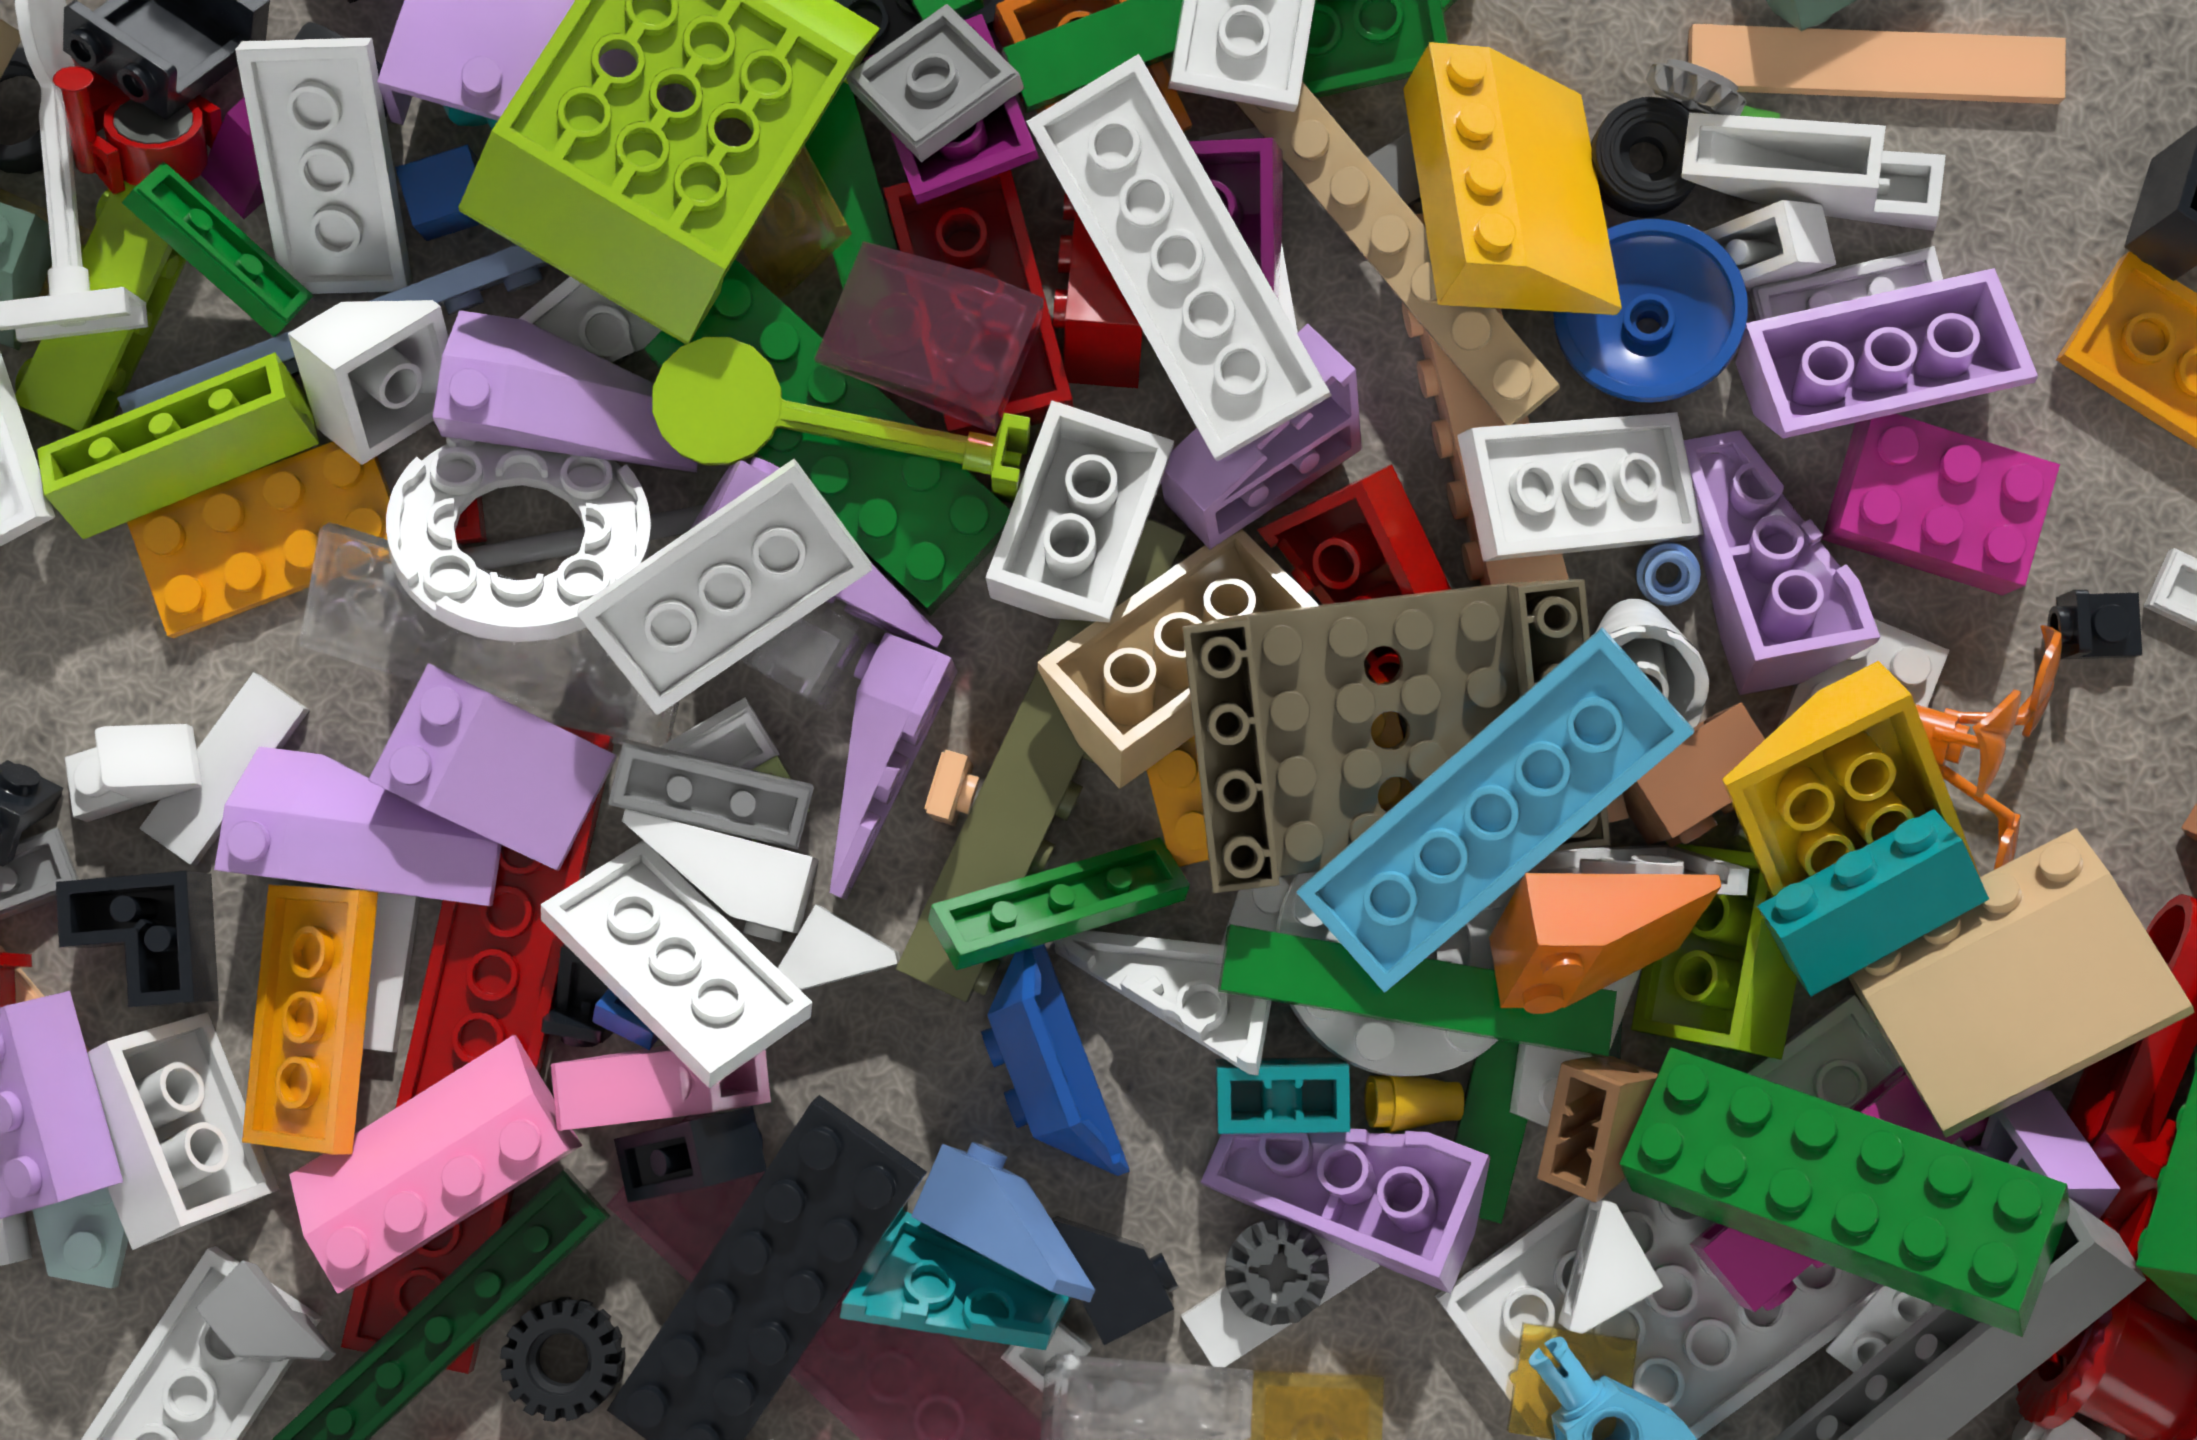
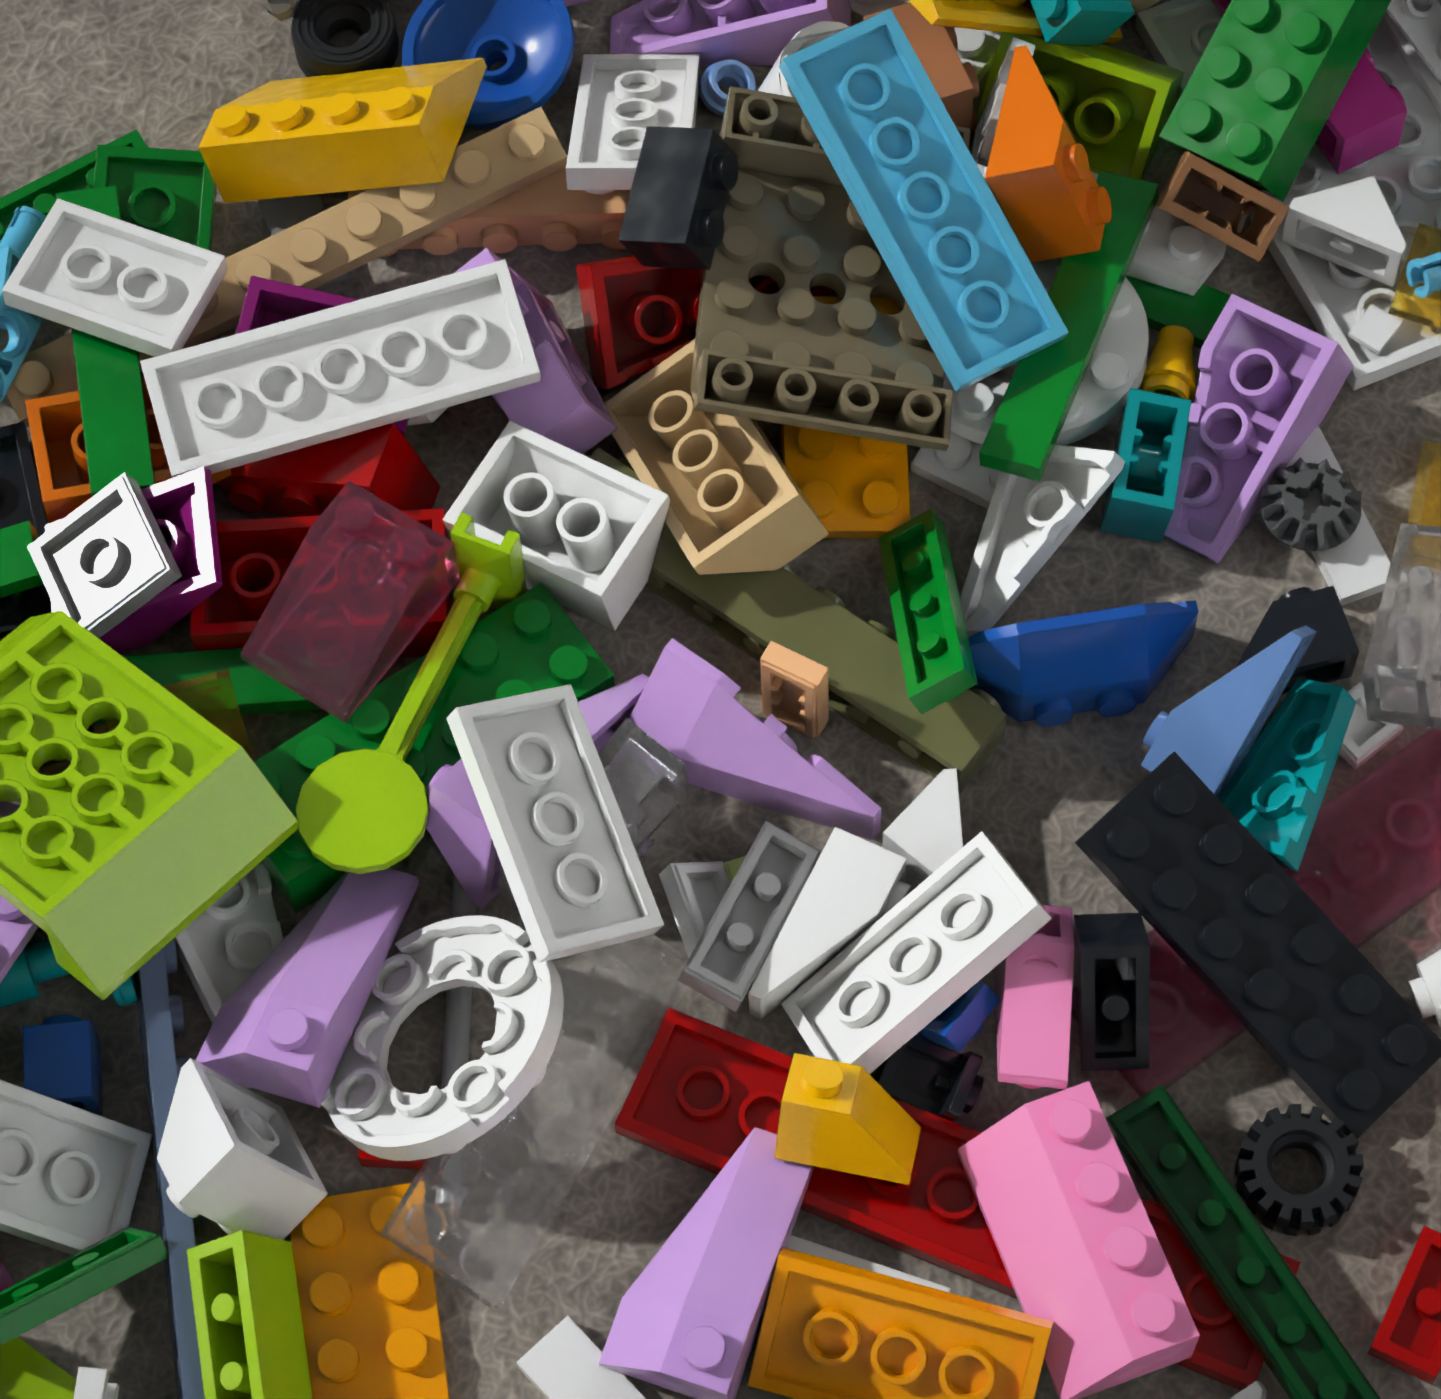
camera: 75 degrees left, 20 degrees down
lavender slope [368,663,617,871] -> none
none -> black brick [618,126,738,270]
none -> yellow slope [774,1053,921,1185]
none -> white window [1348,304,1403,355]

